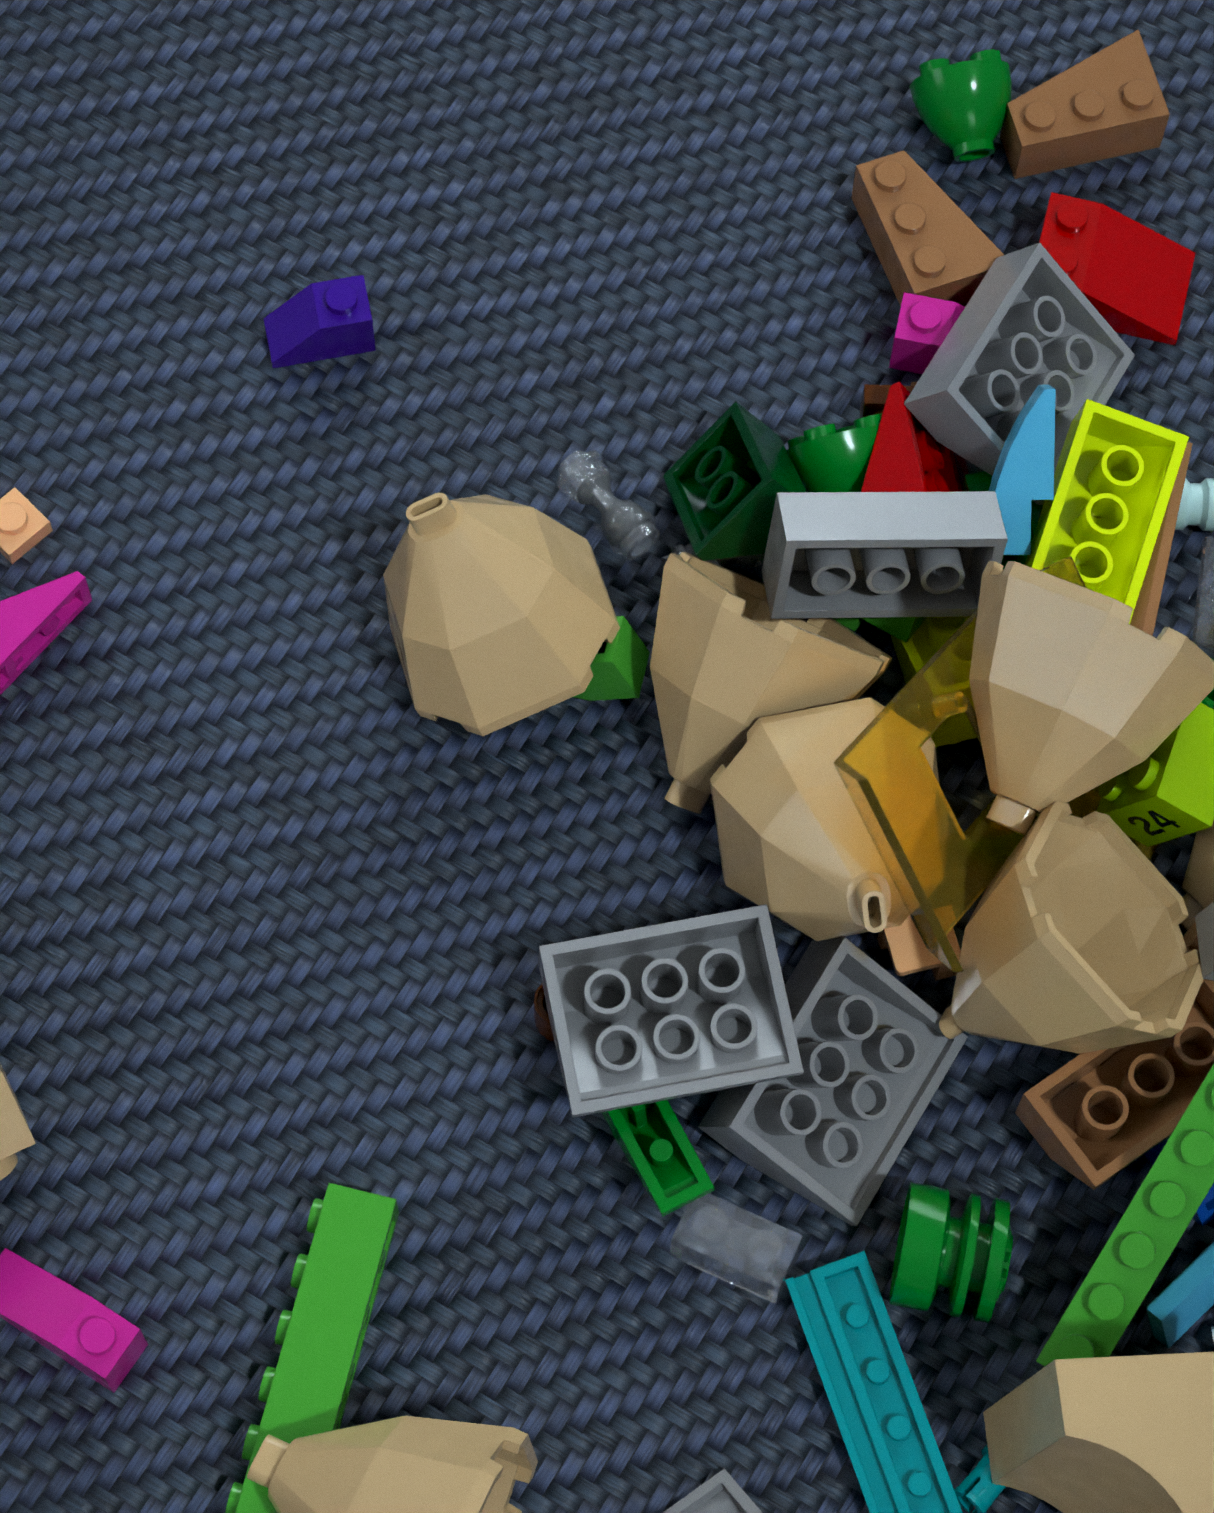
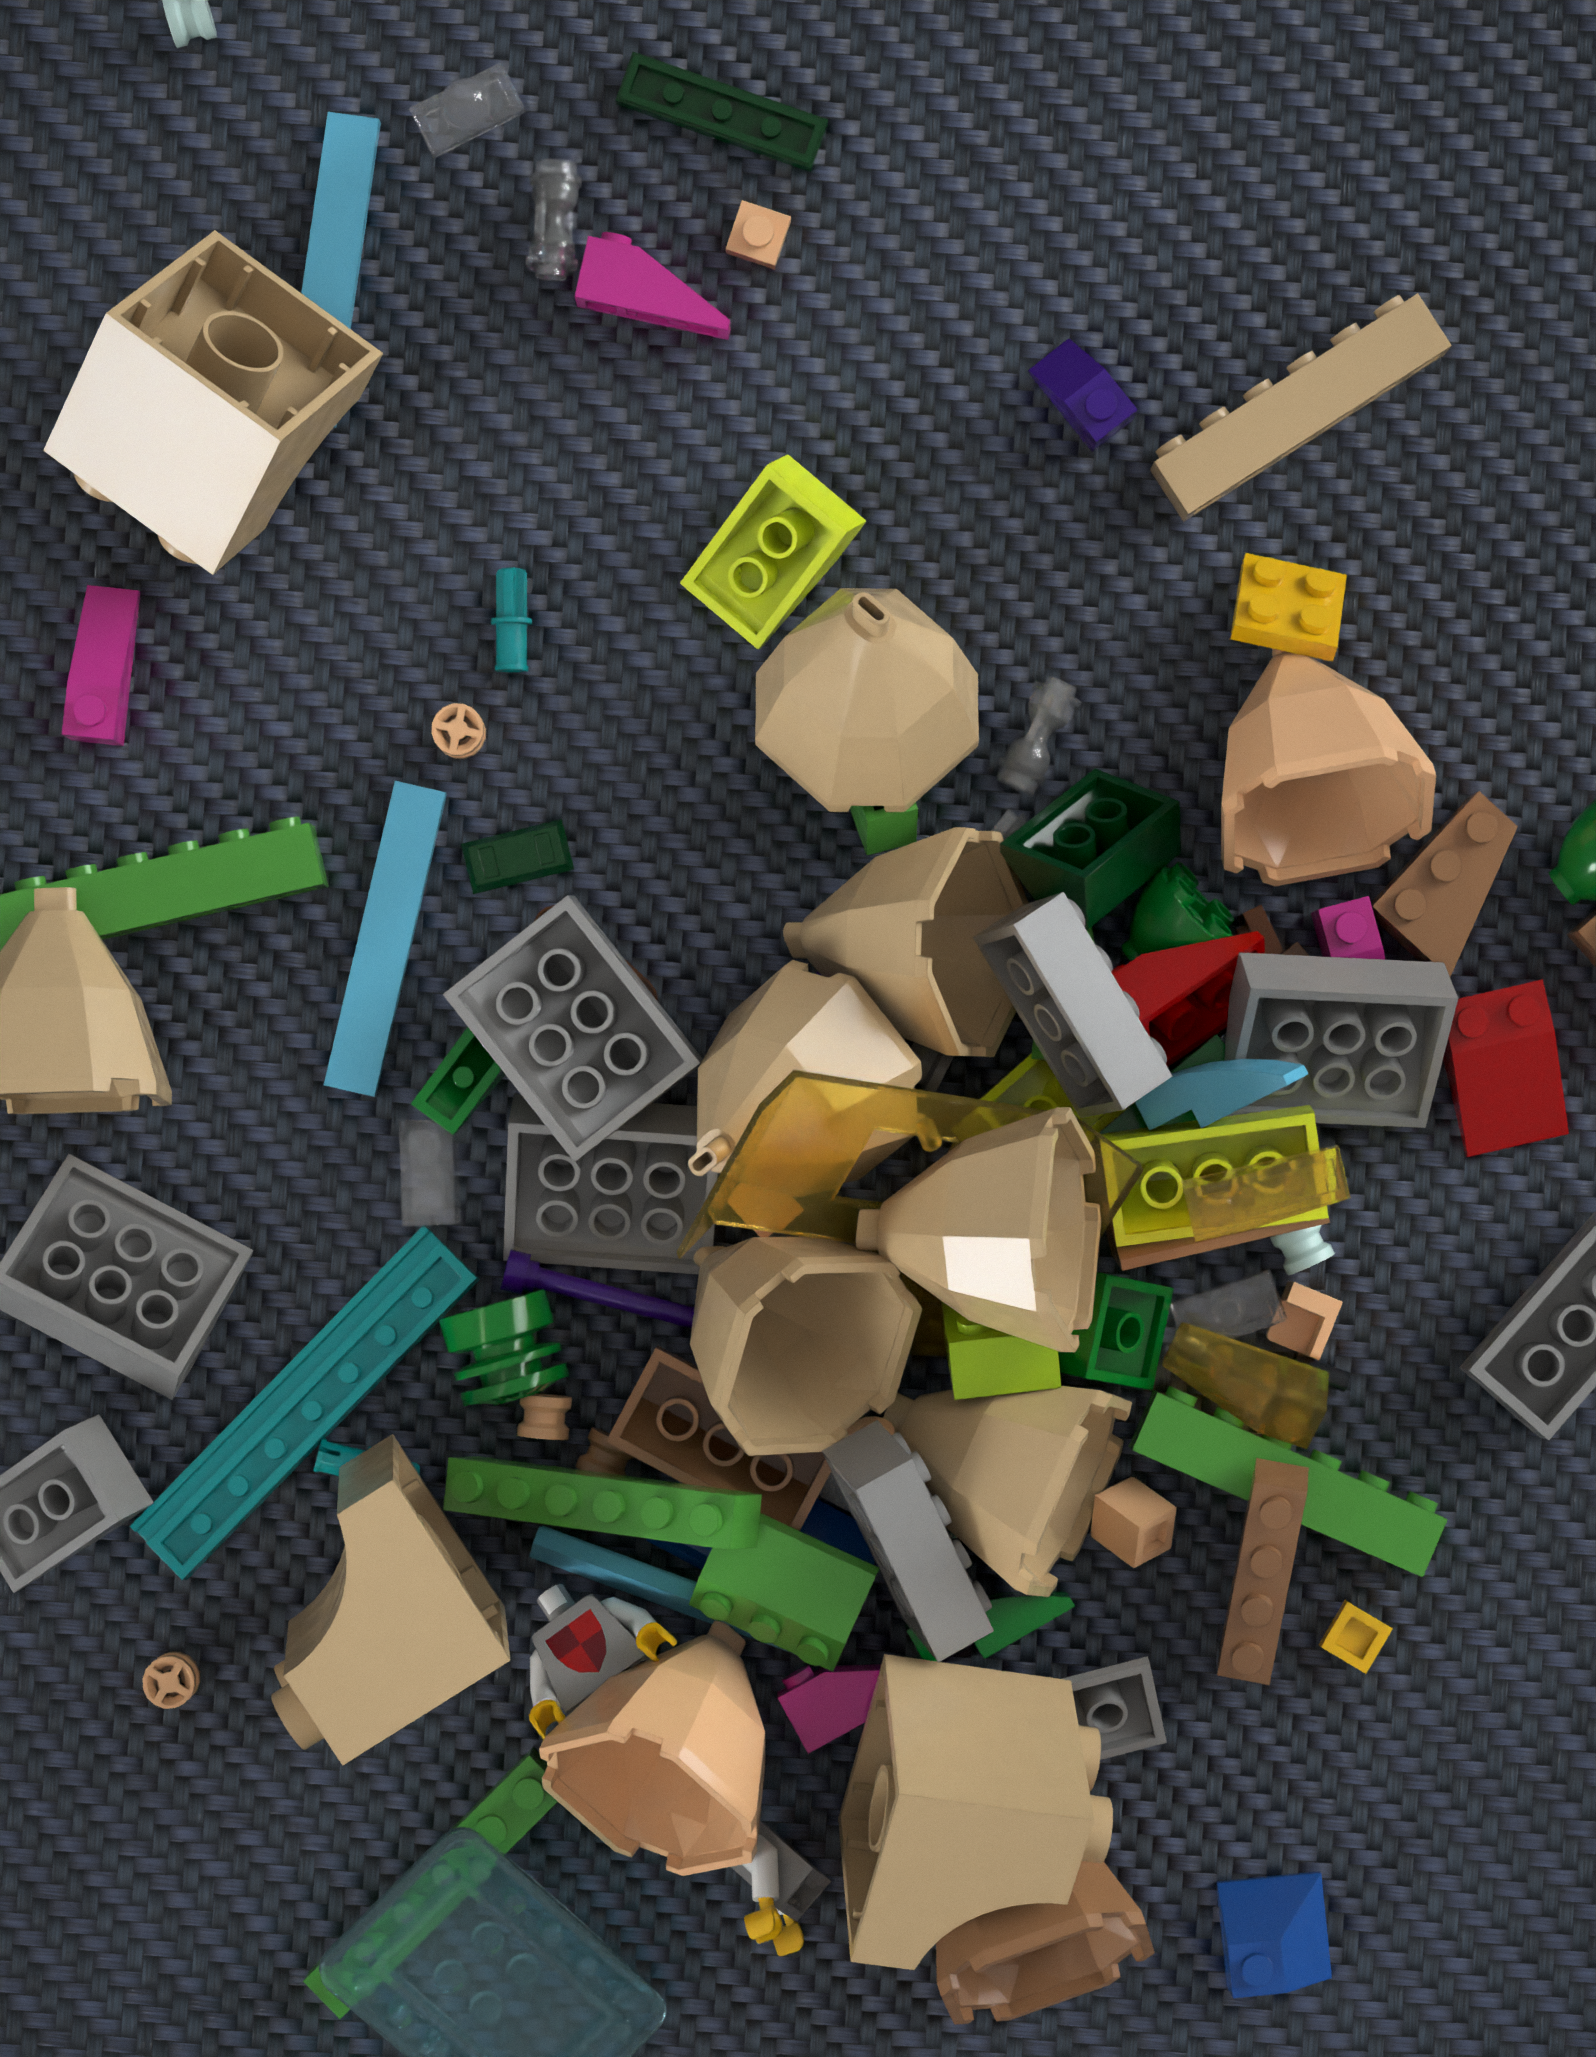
camera: 60 degrees right, 20 degrees up
none -> medium azure tile [324,781,447,1097]
none -> light nougat wheel [431,703,486,759]
none -> dark green tile [461,819,575,894]
none -> teal axle [491,567,532,673]
none -> dark purple piece [500,1249,694,1328]
none -> light nougat wheel [517,1393,572,1440]
none -> medium nougat wheel [575,1427,635,1476]
none -> neon yellow slope [680,455,866,650]
none -> tan brick [1150,293,1452,522]
none -> clear yellow slope [1181,1145,1350,1242]
none -> light nougat piece [1221,649,1436,887]
none -> yellow plate [1230,553,1347,662]

